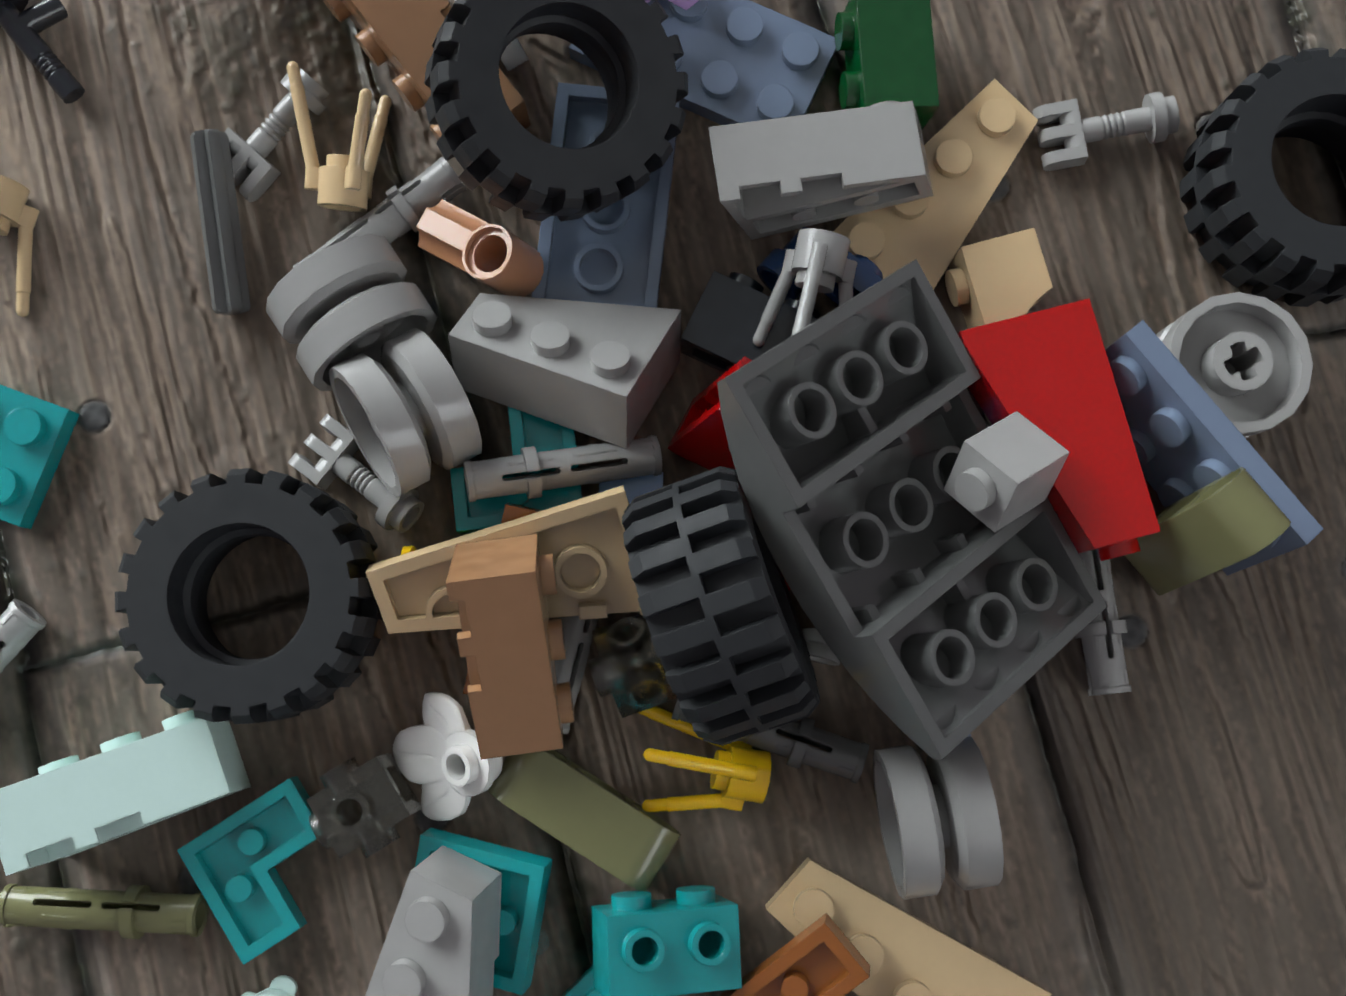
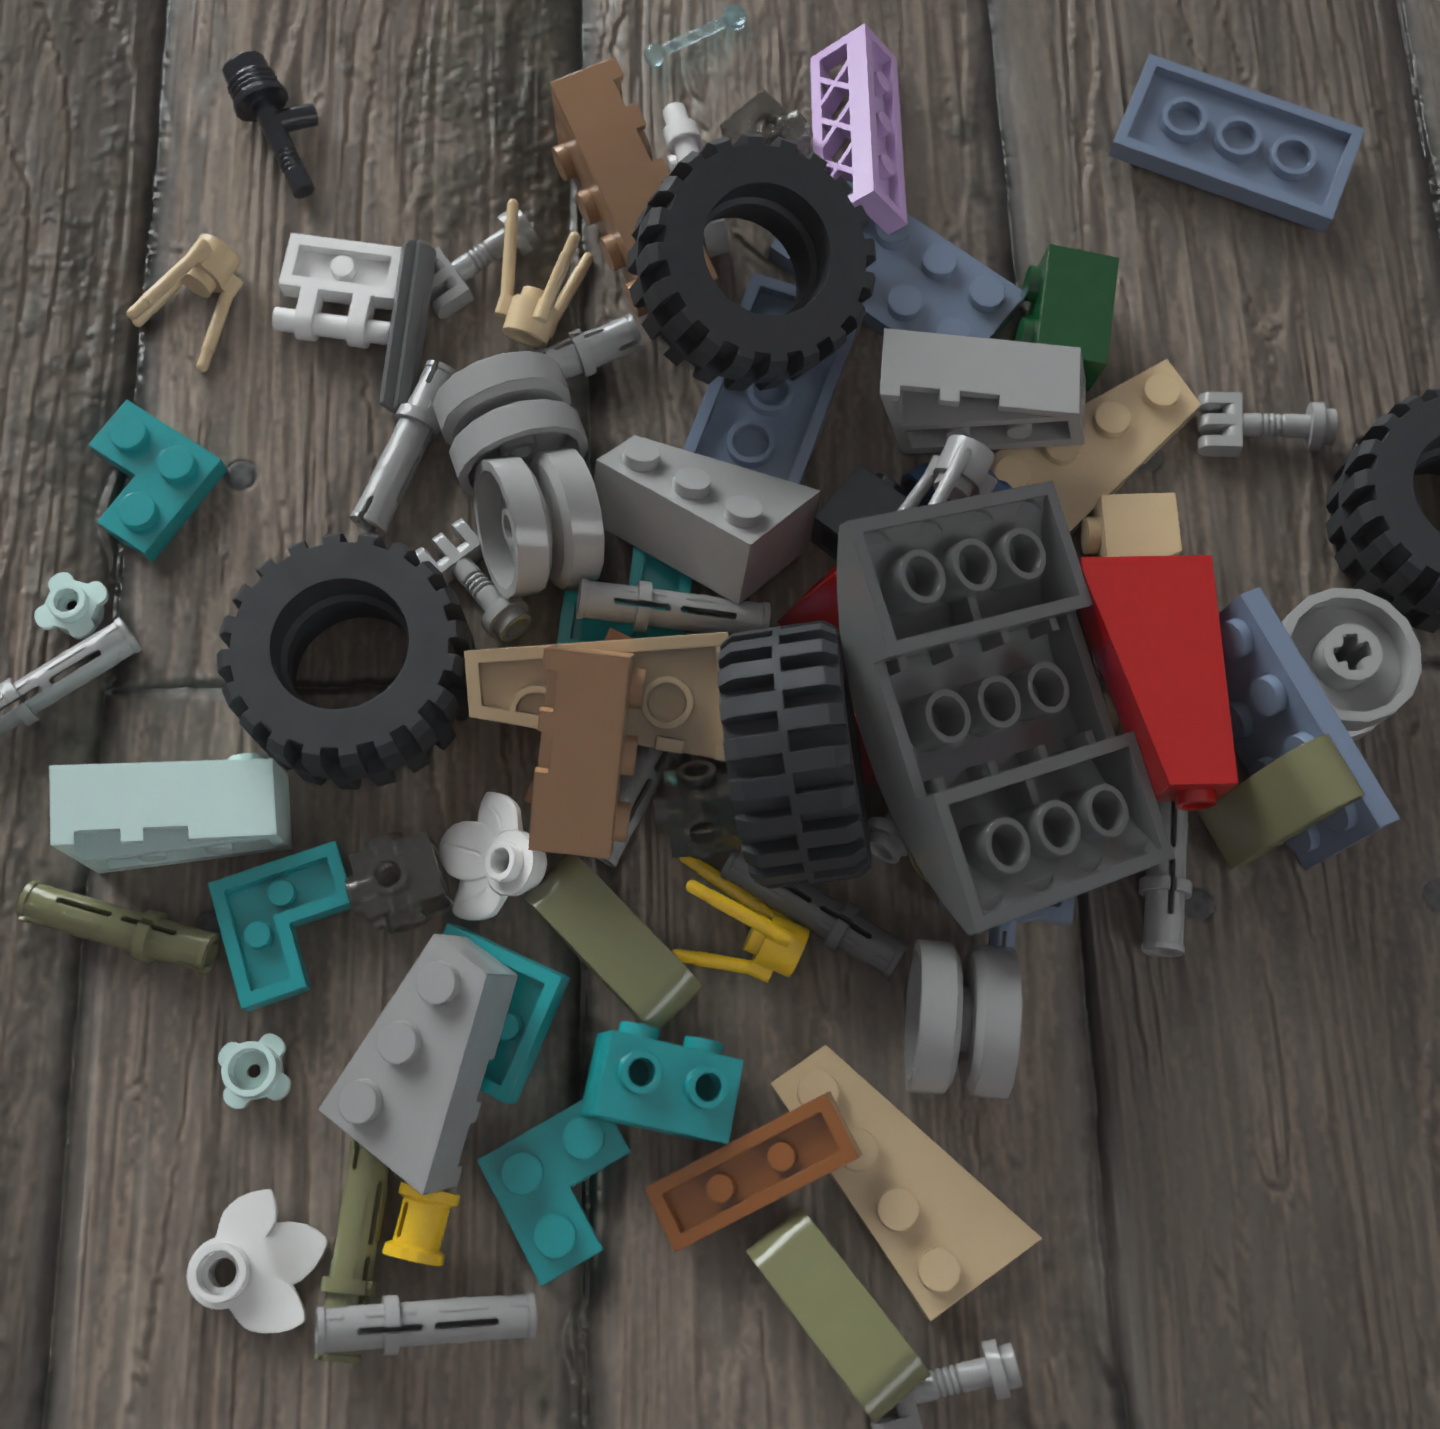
camera: 10 degrees right, 10 degrees down
nougat piece [416,199,544,297] -> none
light grey brick [944,411,1070,533] -> none
none -> white plate [272,233,401,349]
none -> light grey pin [349,360,457,536]

